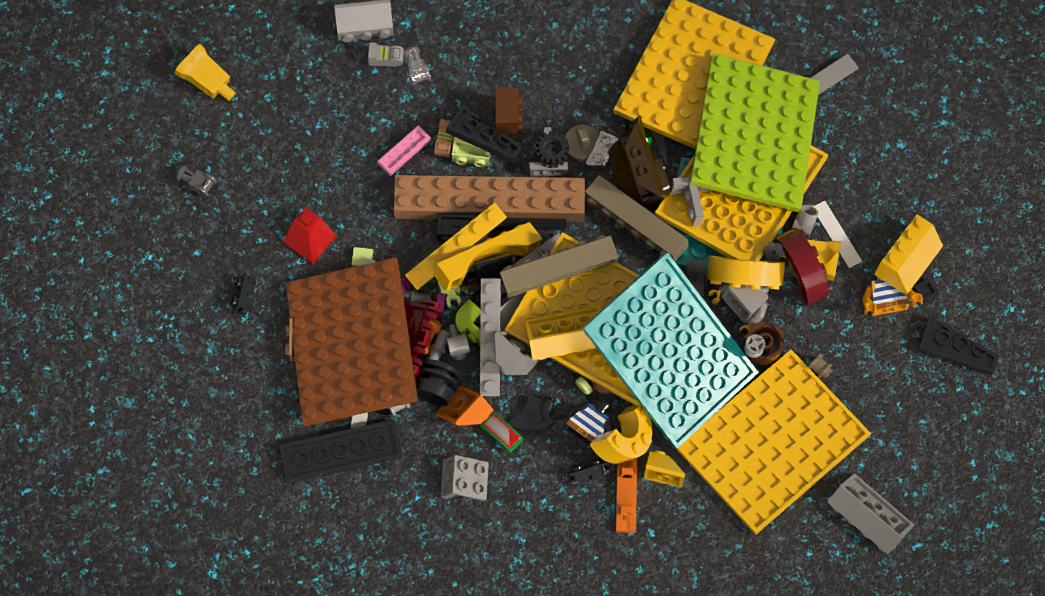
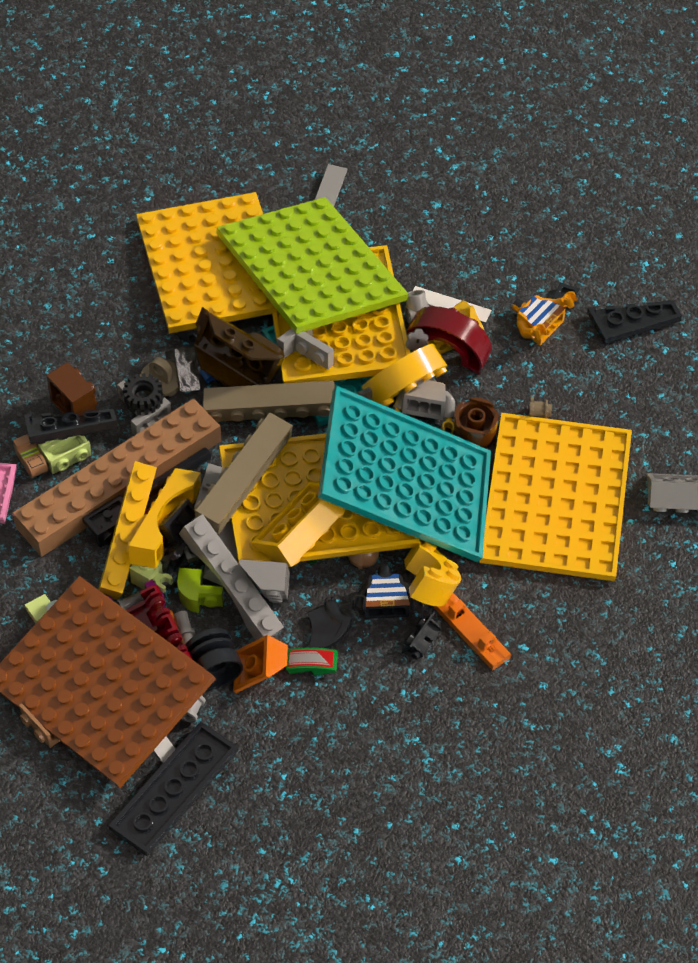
camera: 40 degrees left, 15 degrees down
light grey bracket [440,455,489,501] -> none
light grey piece [446,324,470,360] -> none
yellowish green tile [575,376,593,395] -> none
yellow slope [644,451,685,488] -> none
light grey wheel [744,334,765,358] -> none
yellow slope [874,215,943,295] -> none

